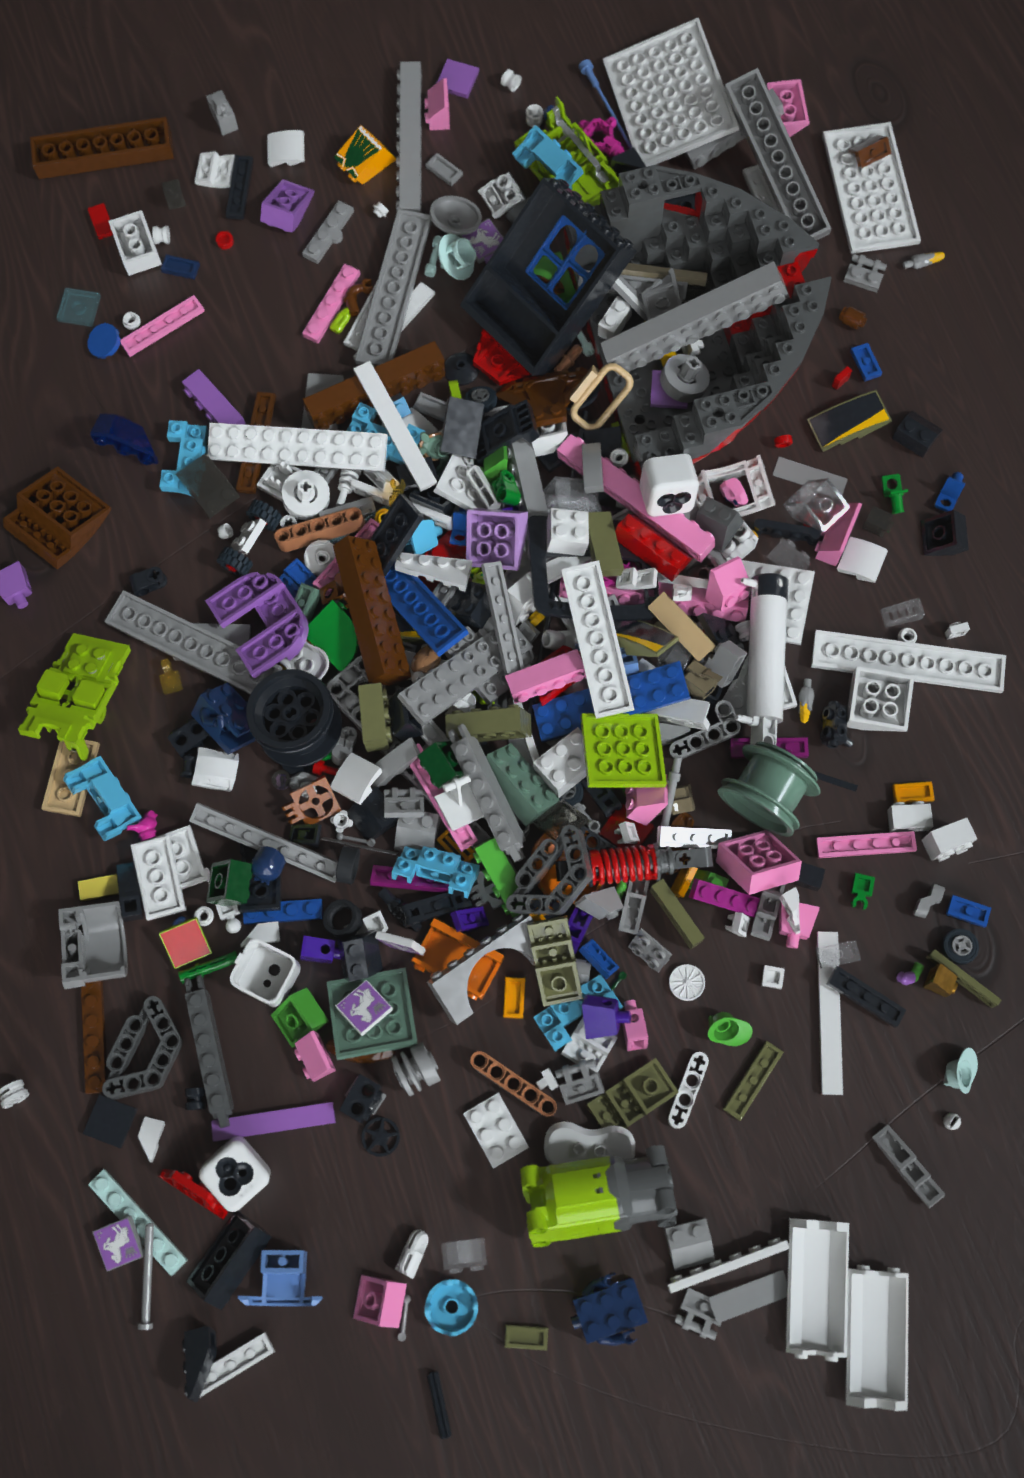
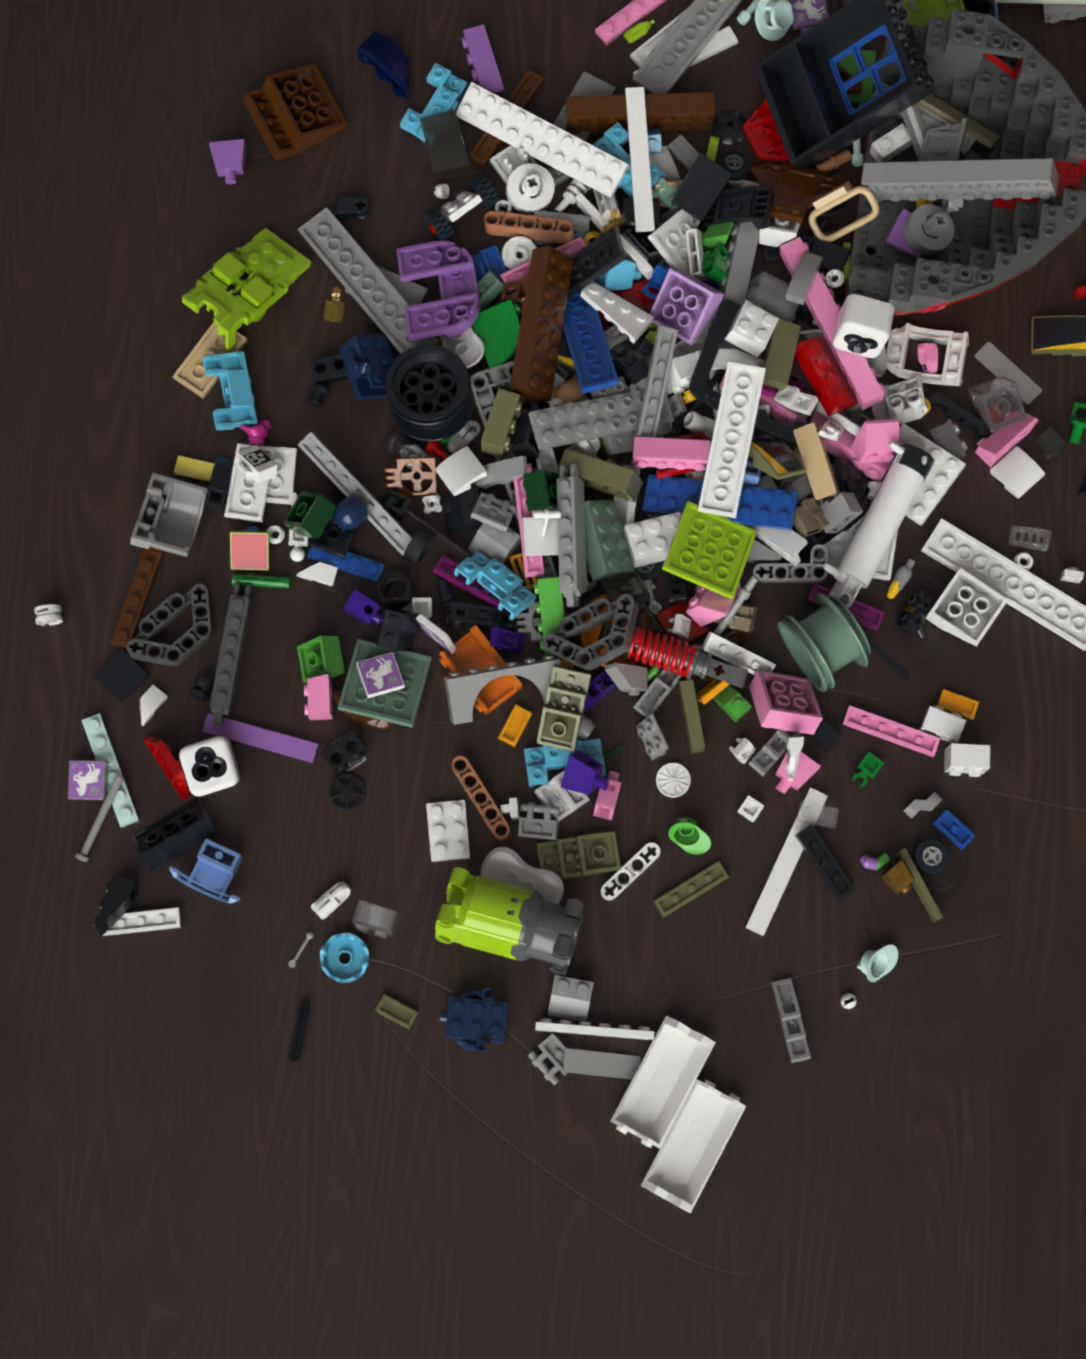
camera: 20 degrees right, 5 degrees up
white slope [191,747,239,792] -> none
white piece [230,939,301,1008] -> none
light grey hinge [336,833,375,847] -> none
reddish brown piece [343,279,373,317] -> none
bright pink slope [353,1275,407,1328] -> none
light grey wheel [391,1042,441,1096] -> none
blue plate [578,939,620,979] -> none
magenta plate [689,878,760,917] -> none
dark grey slope [695,497,744,552] -> none
red tile [774,435,793,448] -> none
none -> white piece [237,445,277,484]

